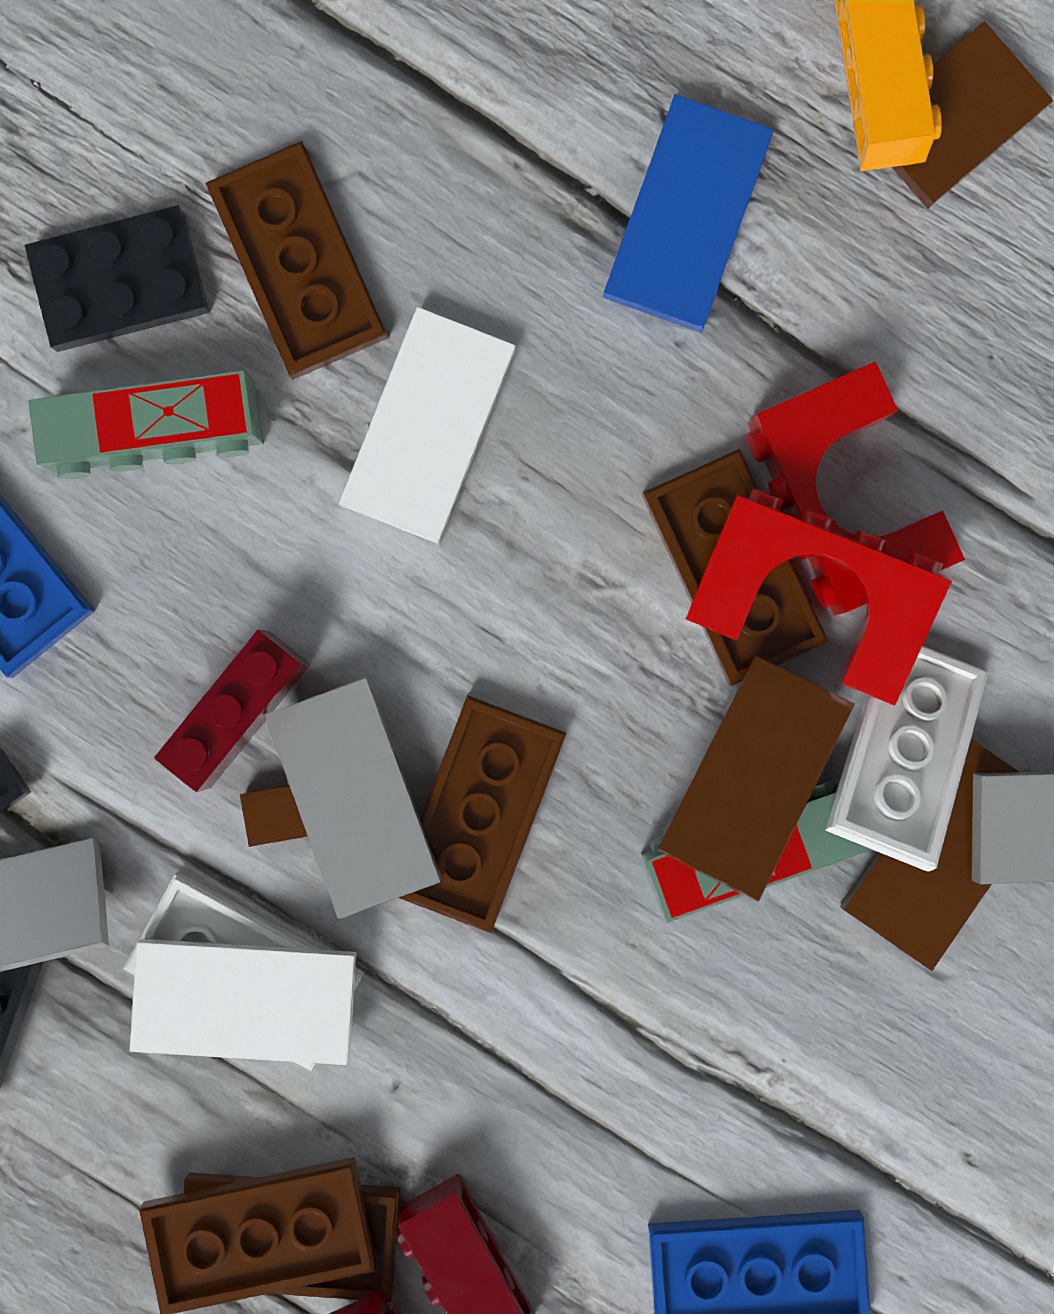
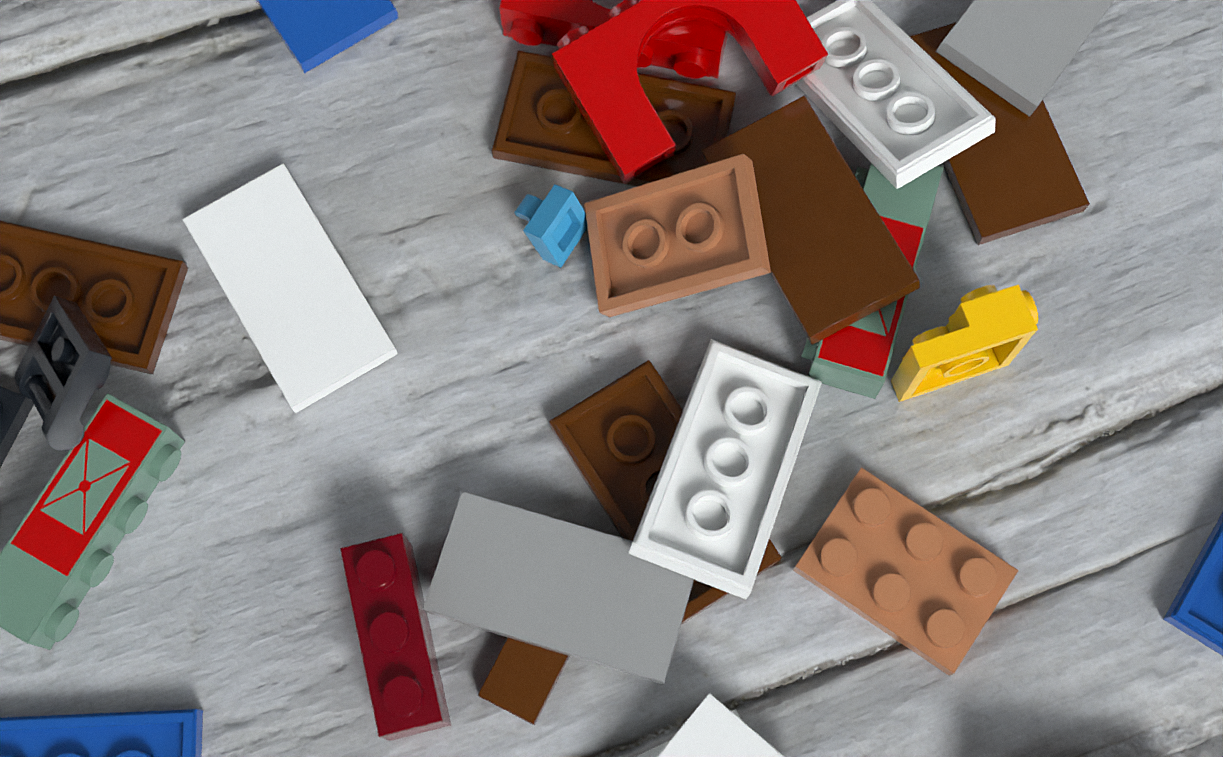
camera: 50 degrees left, 15 degrees down
none -> black plate [14,296,112,451]
none -> dark azure tile [514,184,588,268]
none -> nougat plate [584,153,771,317]
none -> white tile [628,339,822,599]
none -> nougat plate [793,467,1019,676]
none -> yellow plate [890,284,1038,402]

